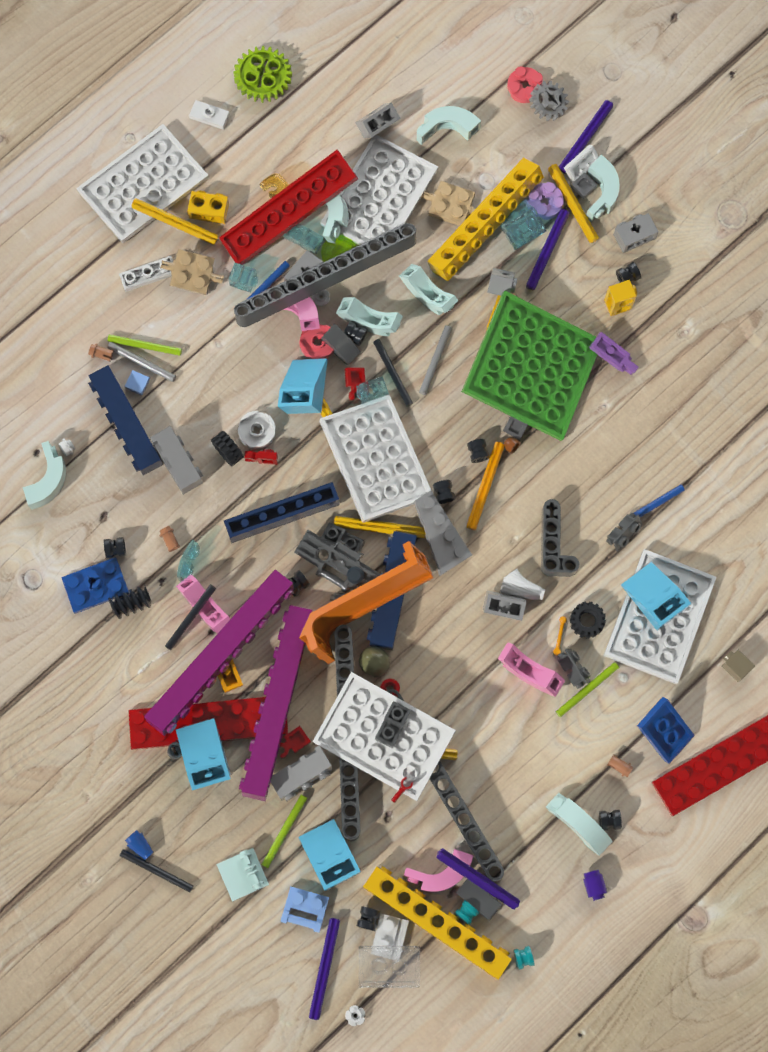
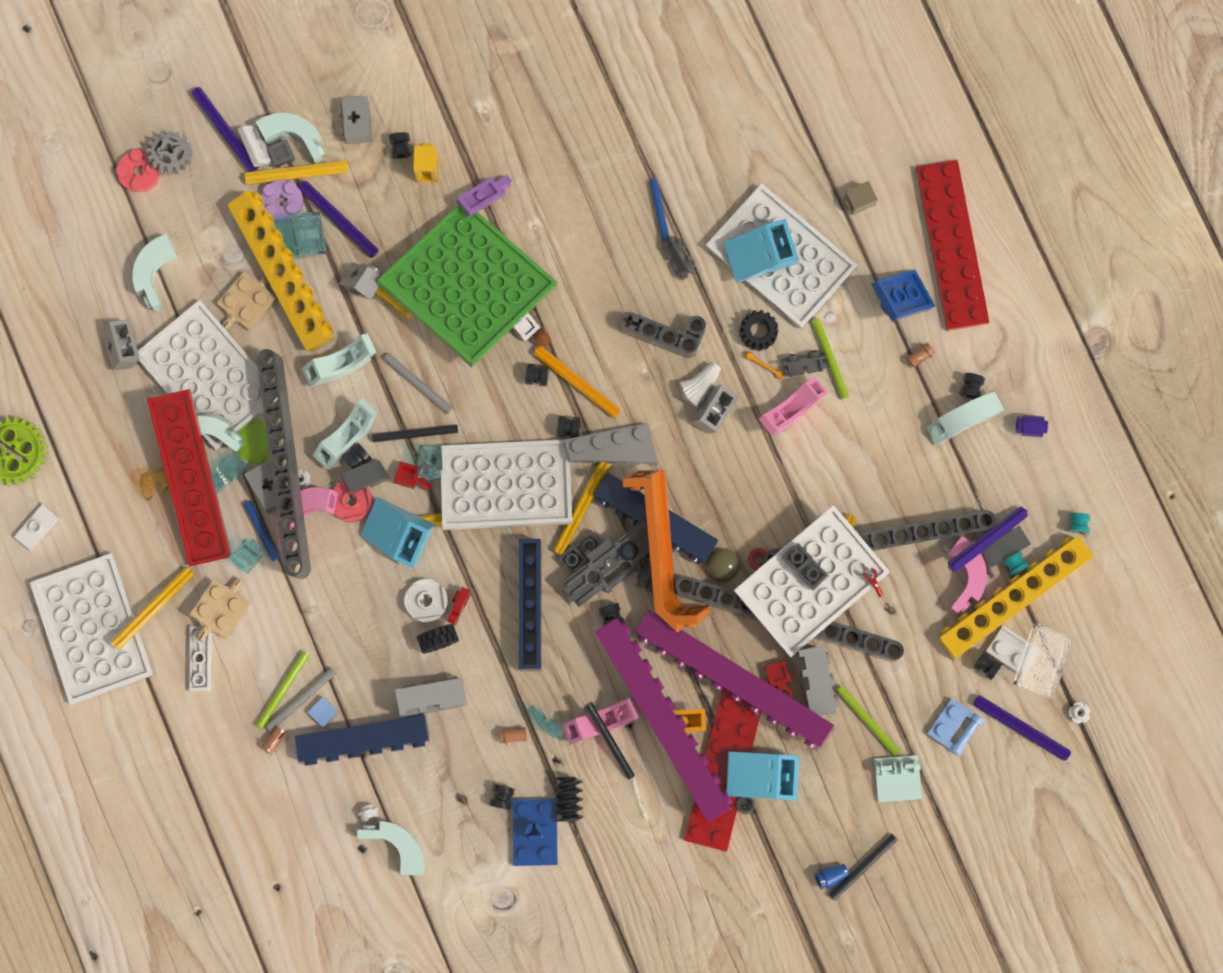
camera: 65 degrees left, 5 degrees up
yellow brick [187,190,229,224] -> none
medium azure slope [298,819,361,891] -> none

